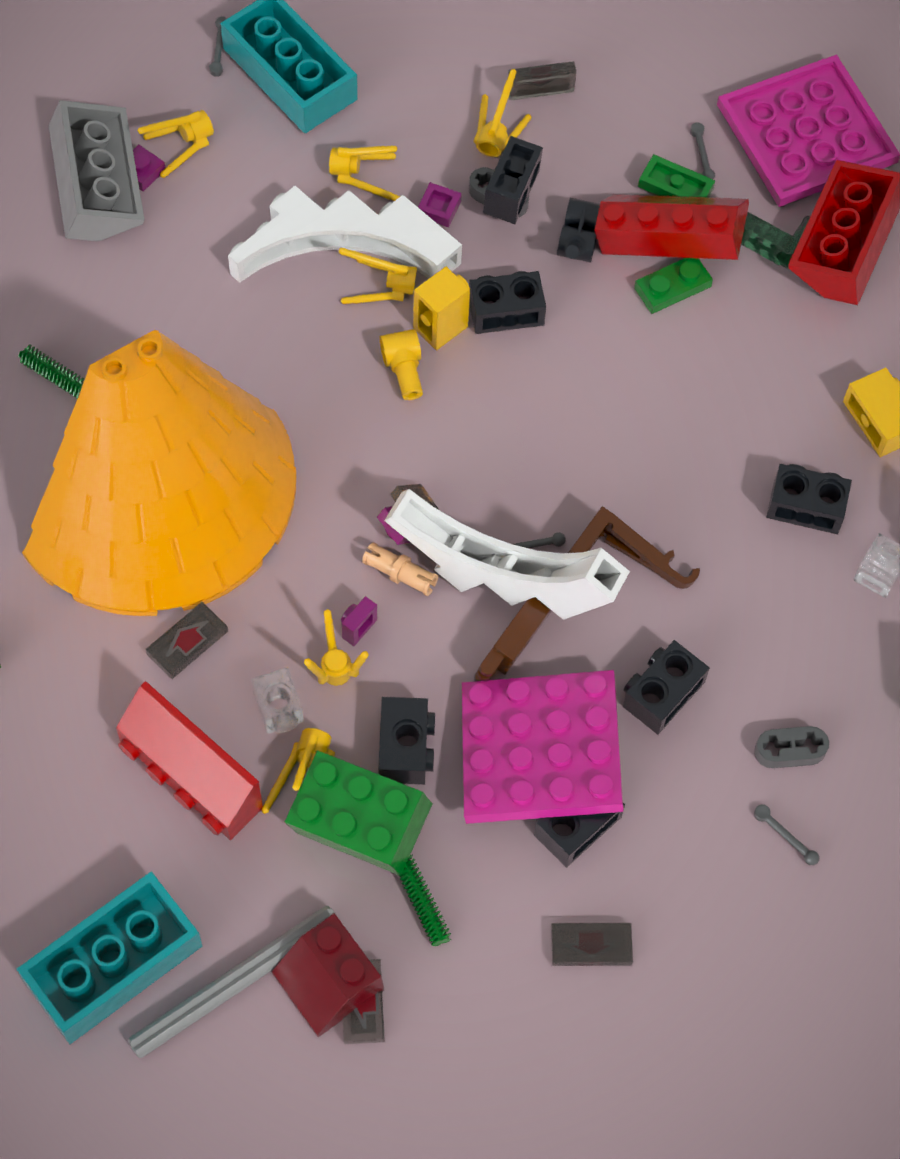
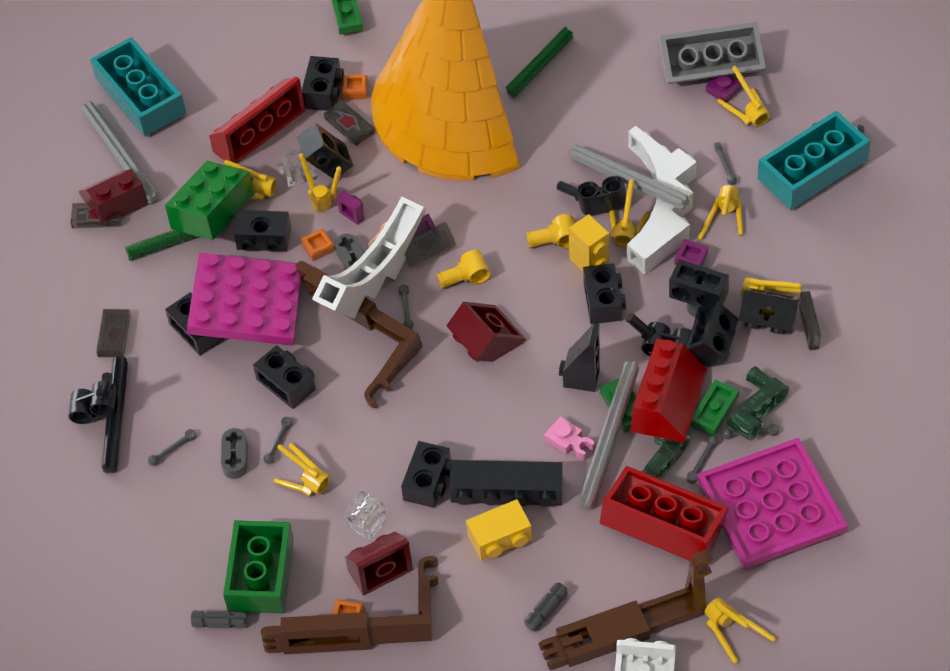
camera: 100 degrees right, 10 degrees down
none -> black beam [68,372,116,424]
none -> black axle [101,356,128,473]
none -> dark grey hinge [263,417,292,464]
none -> yellow plant [274,443,330,497]
none -> black brick [297,123,353,179]
none -> orange tile [300,228,335,261]
none -> black brick [302,56,344,111]
none -> dark grey beam [335,233,364,270]
none -> orange tile [342,75,368,99]
none -> yellow pin [436,250,491,289]
none -> dark red slope [446,302,526,362]
none -> black brick [449,460,563,507]
none -> bright pink plate [544,416,595,461]
none -> black beam [557,176,627,216]
none -> black slope [559,323,600,392]
none -> light grey axle [569,144,690,209]
none -> light grey axle [578,360,639,509]
none -> black brick [687,301,739,368]
none -> dark grey hinge [687,436,718,483]
none -> dark grey hinge [714,142,737,185]
none -> clear green beam [726,366,789,441]
none -> black brick [738,287,800,334]

